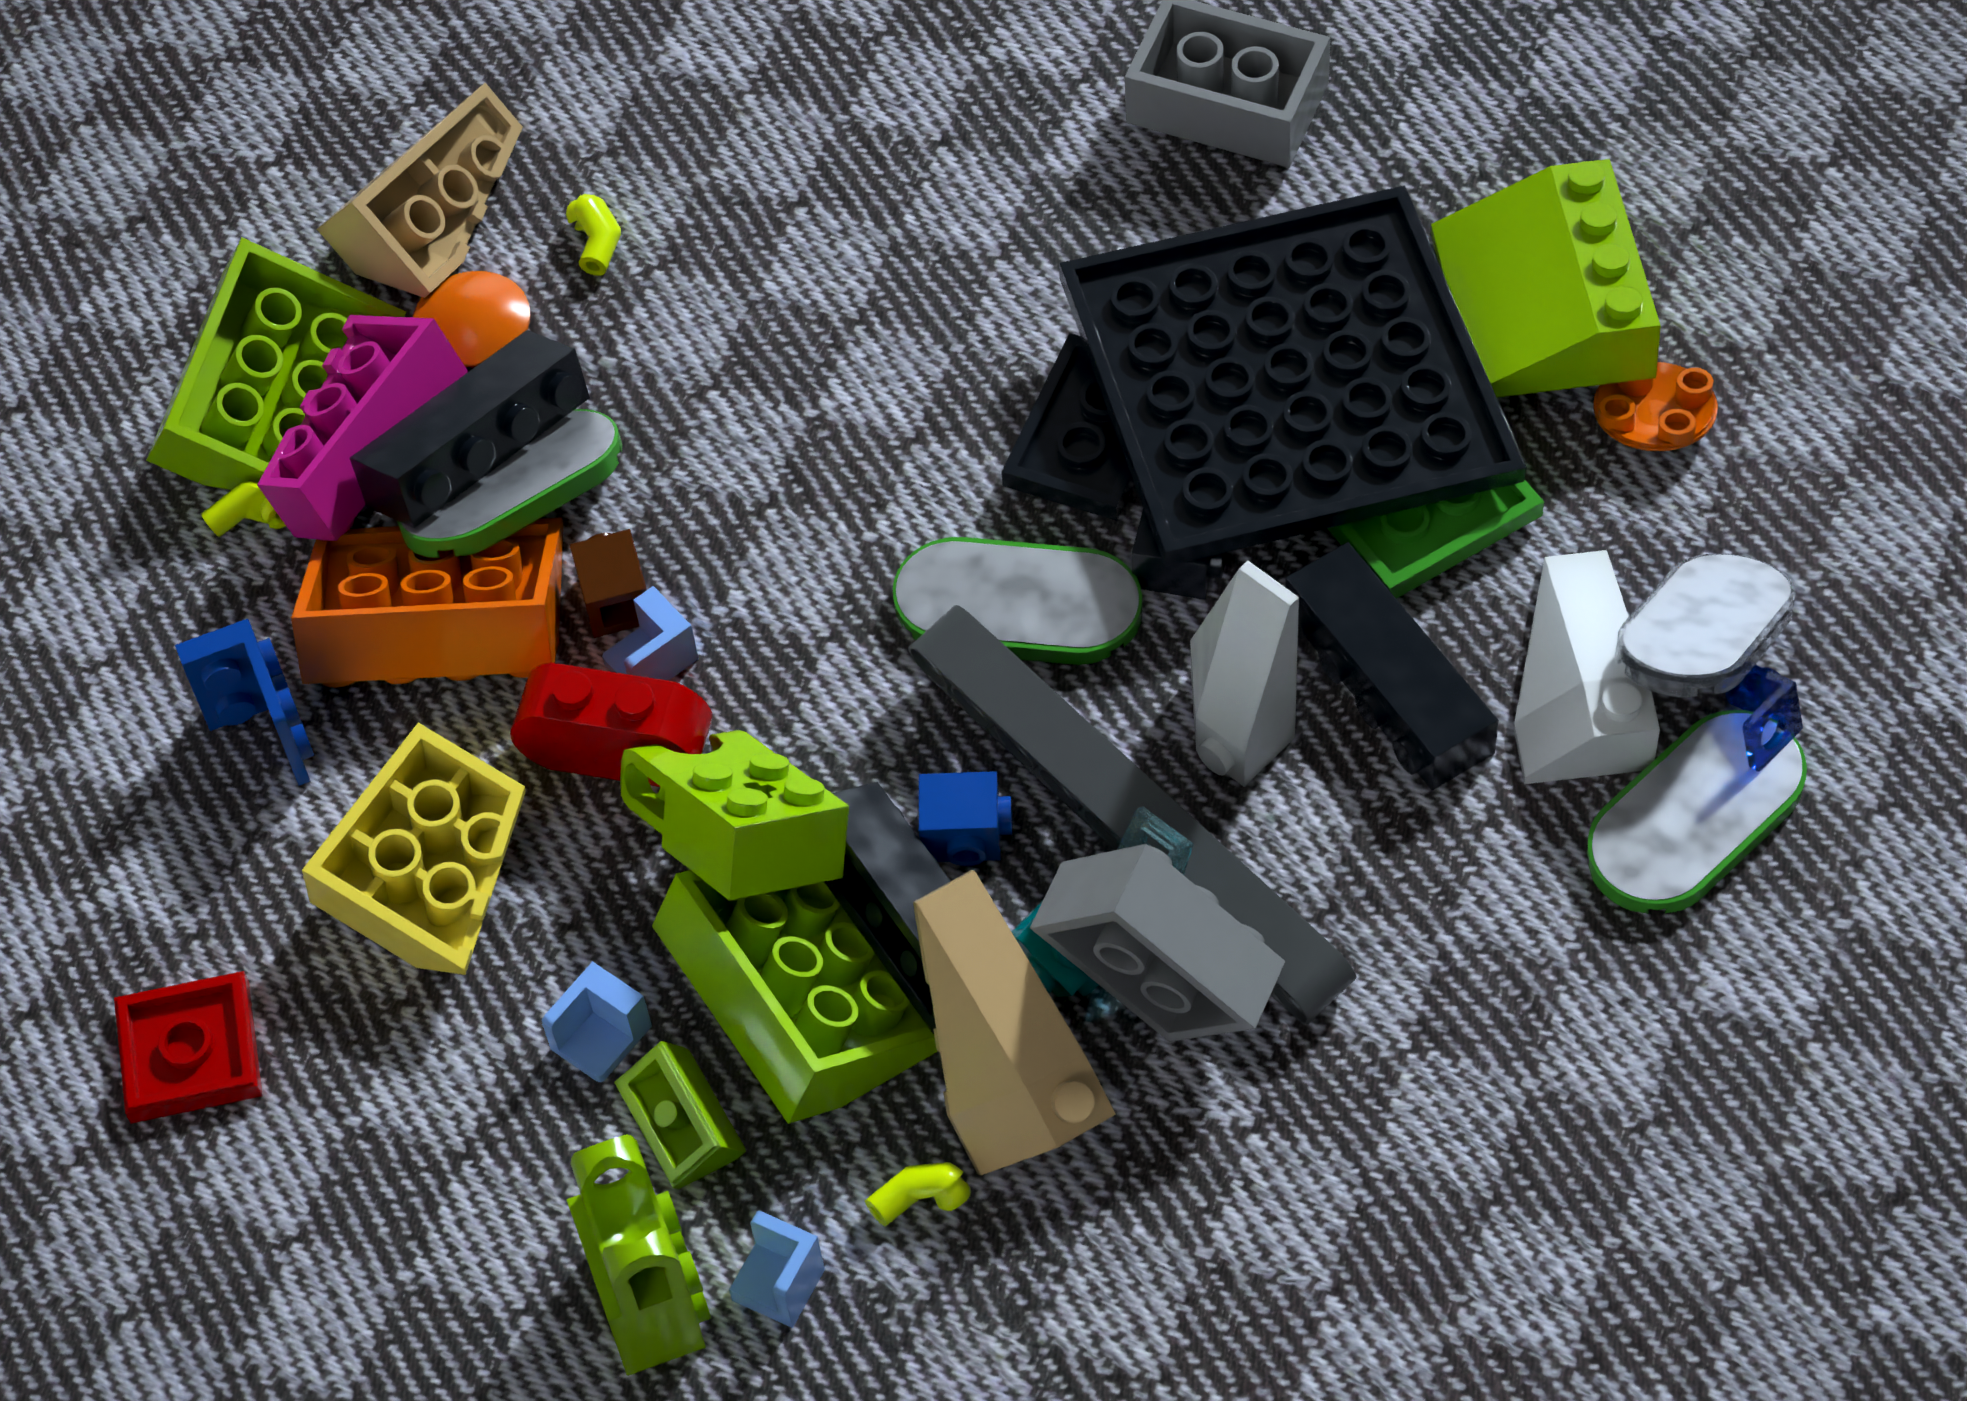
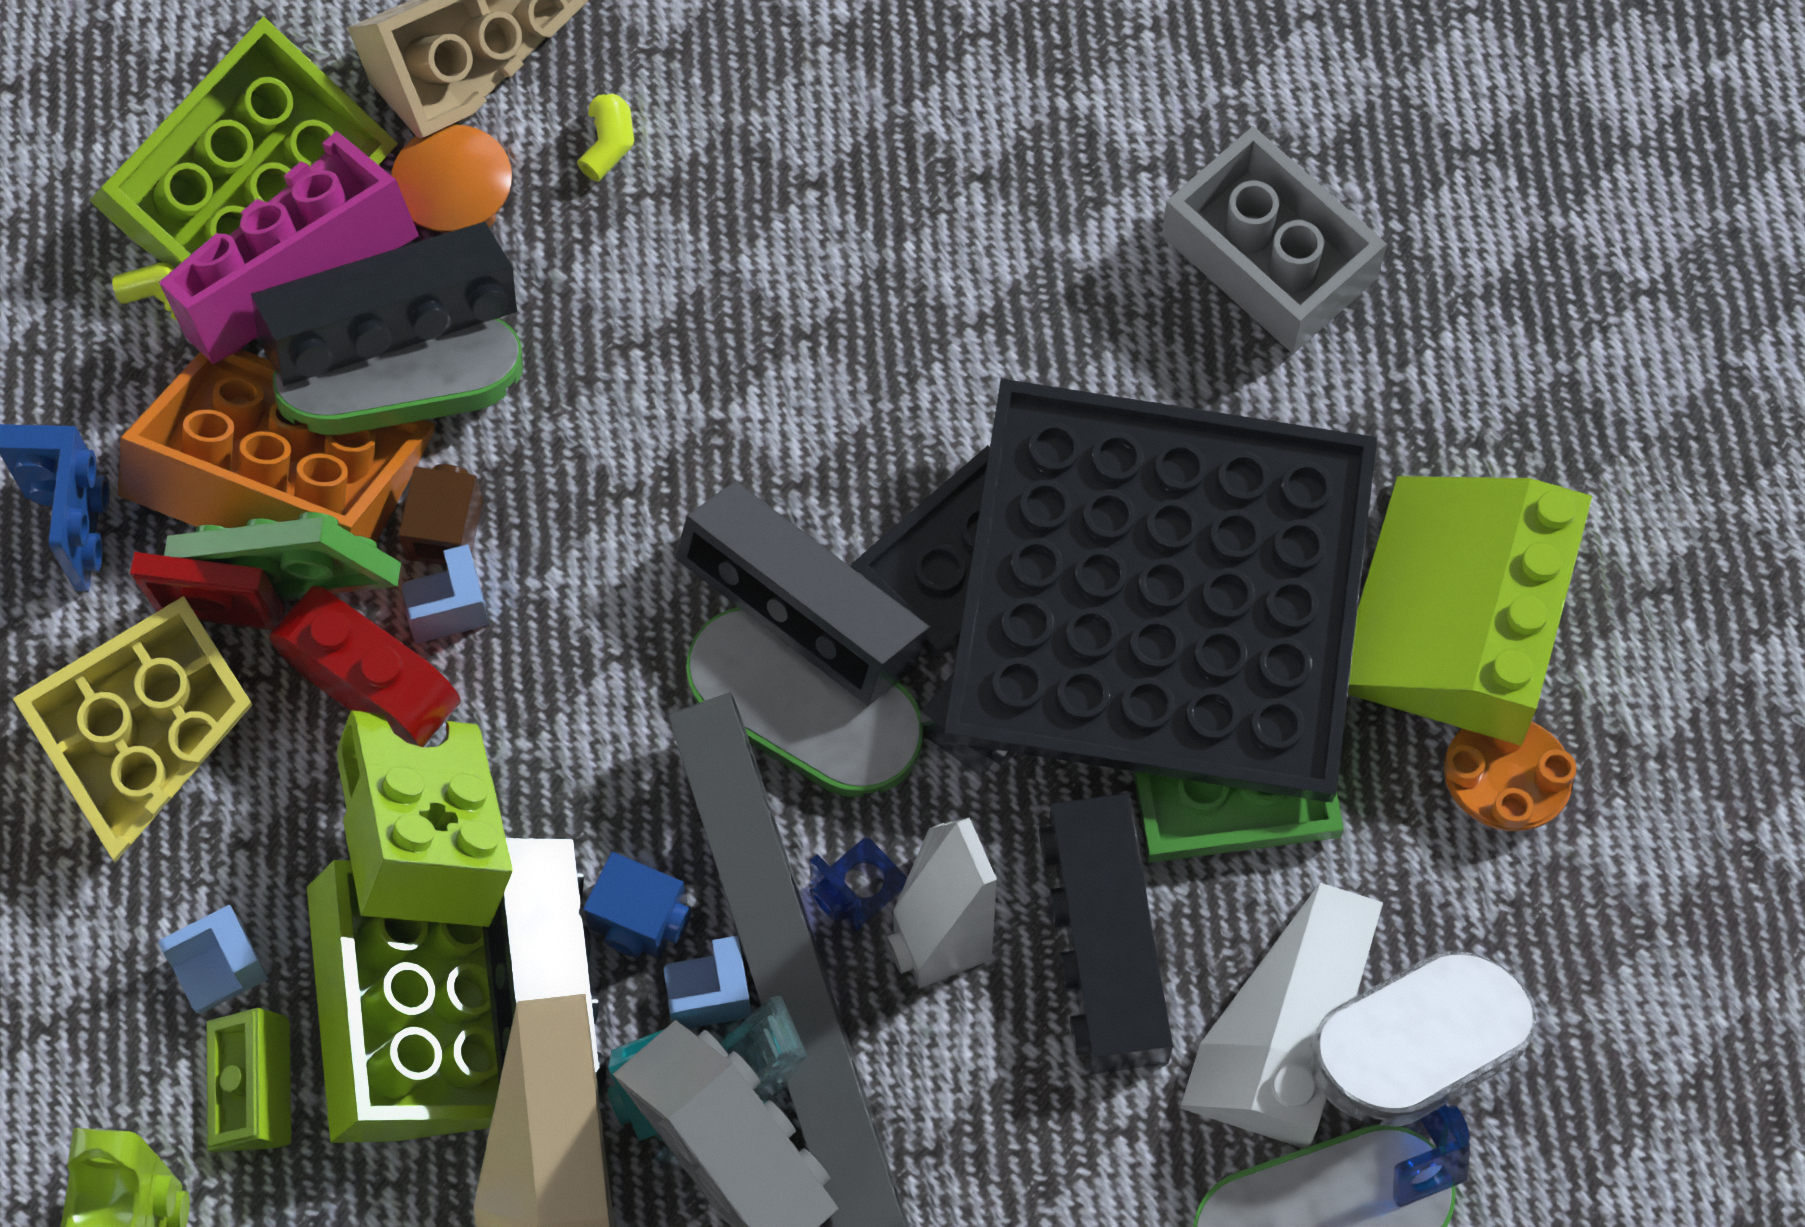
camera: 20 degrees right, 10 degrees up
none -> red tile [130,552,285,631]
none -> bright green plate [164,512,401,599]
none -> light blue panel [664,936,752,1029]
none -> black brick [675,481,930,706]
none -> clear blue bracket [809,837,907,932]

